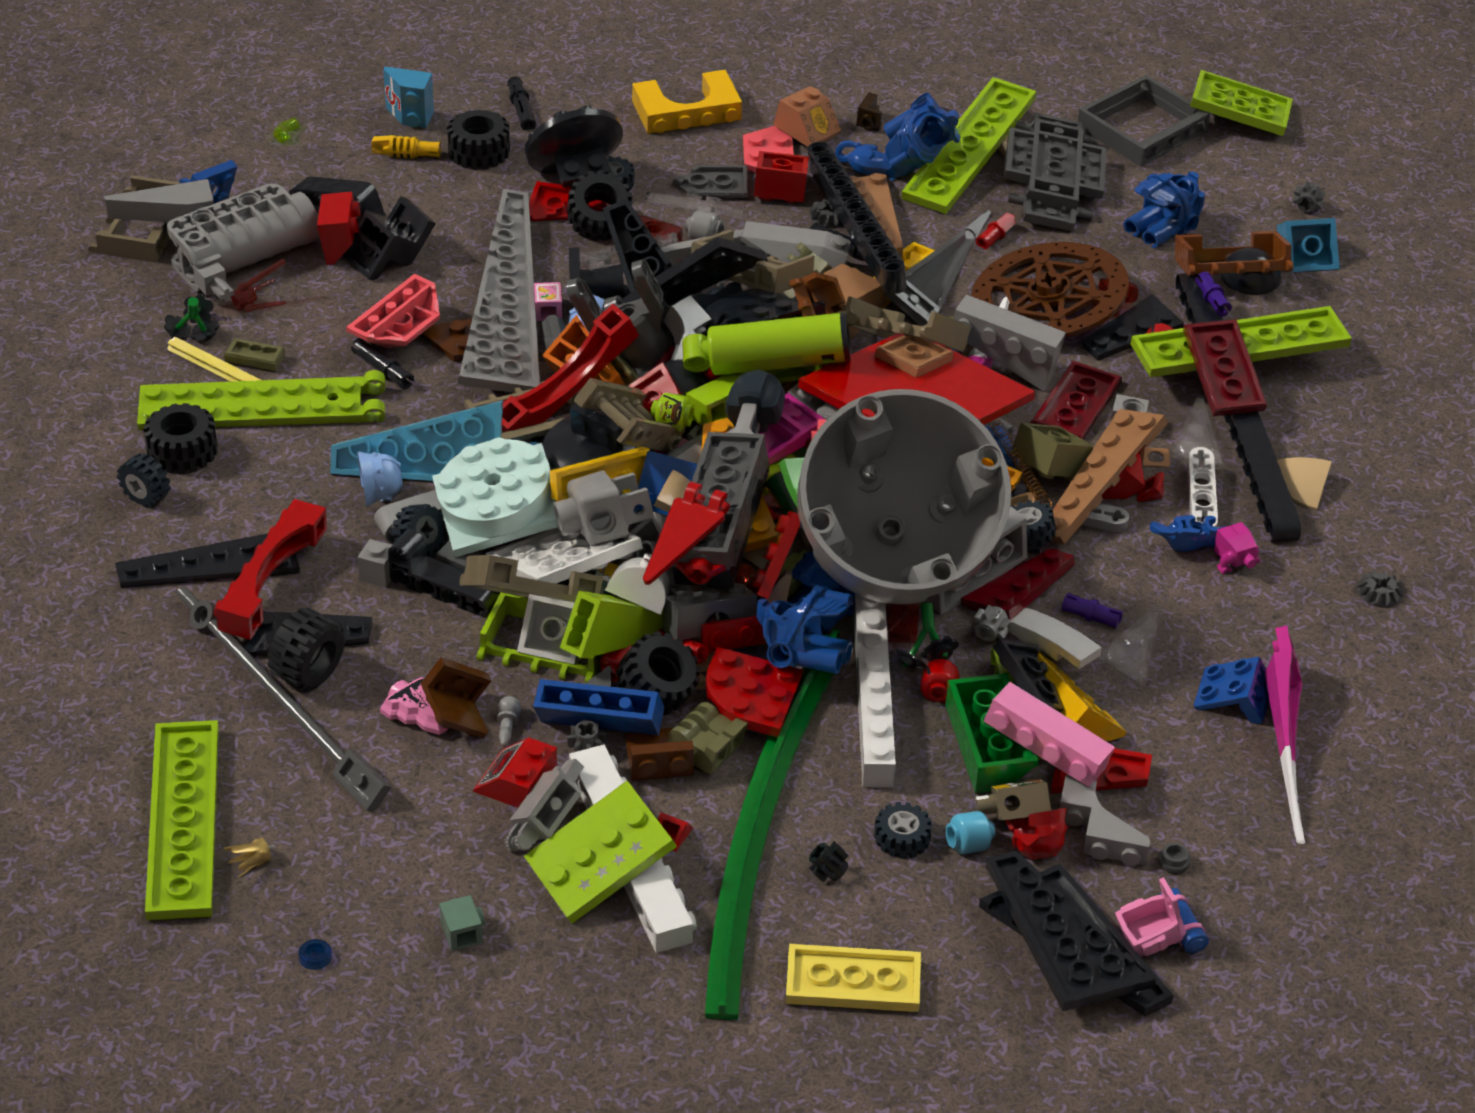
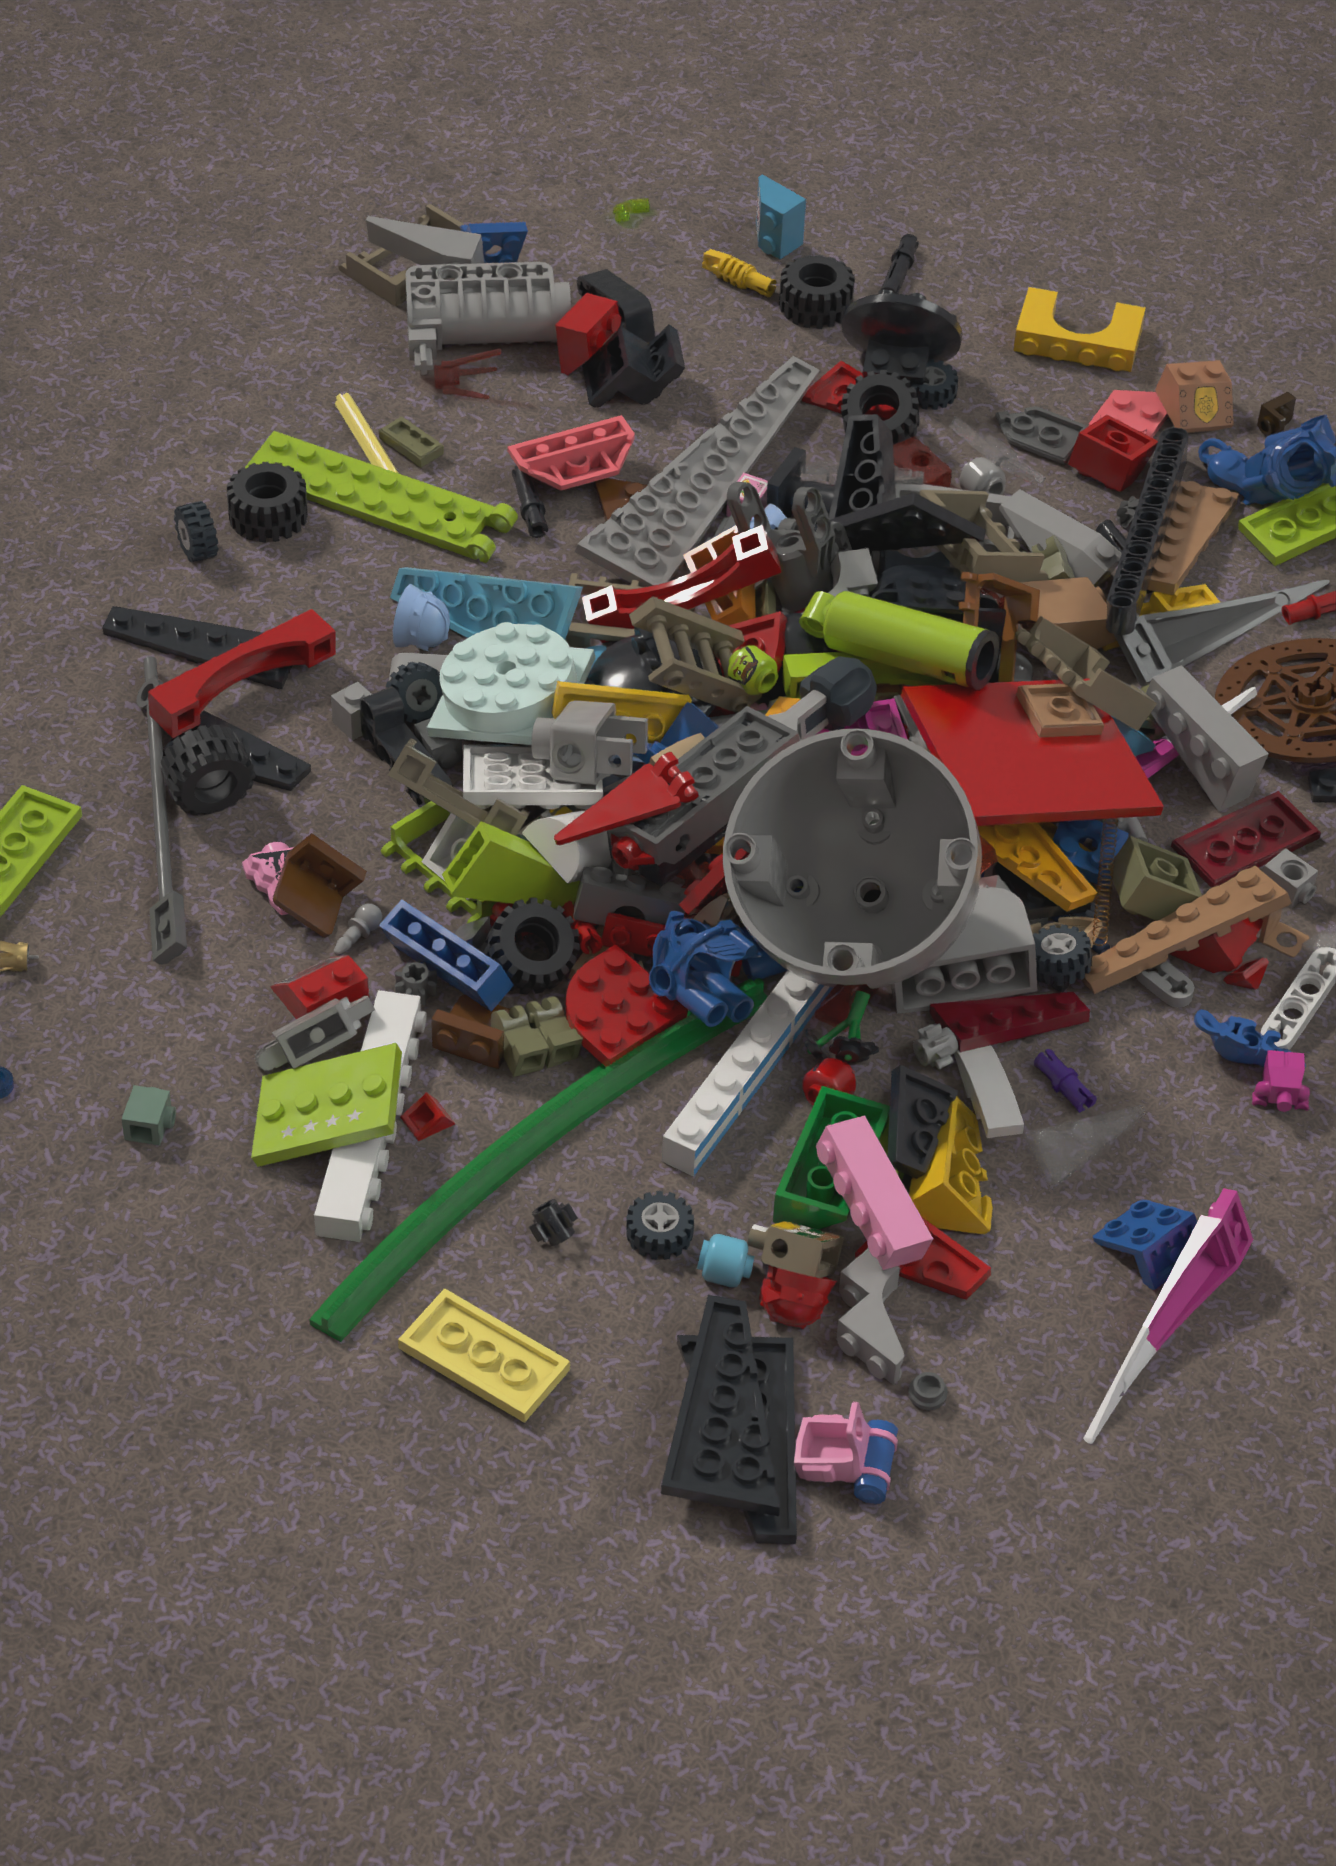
camera: 30 degrees right, 5 degrees up
black plant [164,294,220,343] -> none

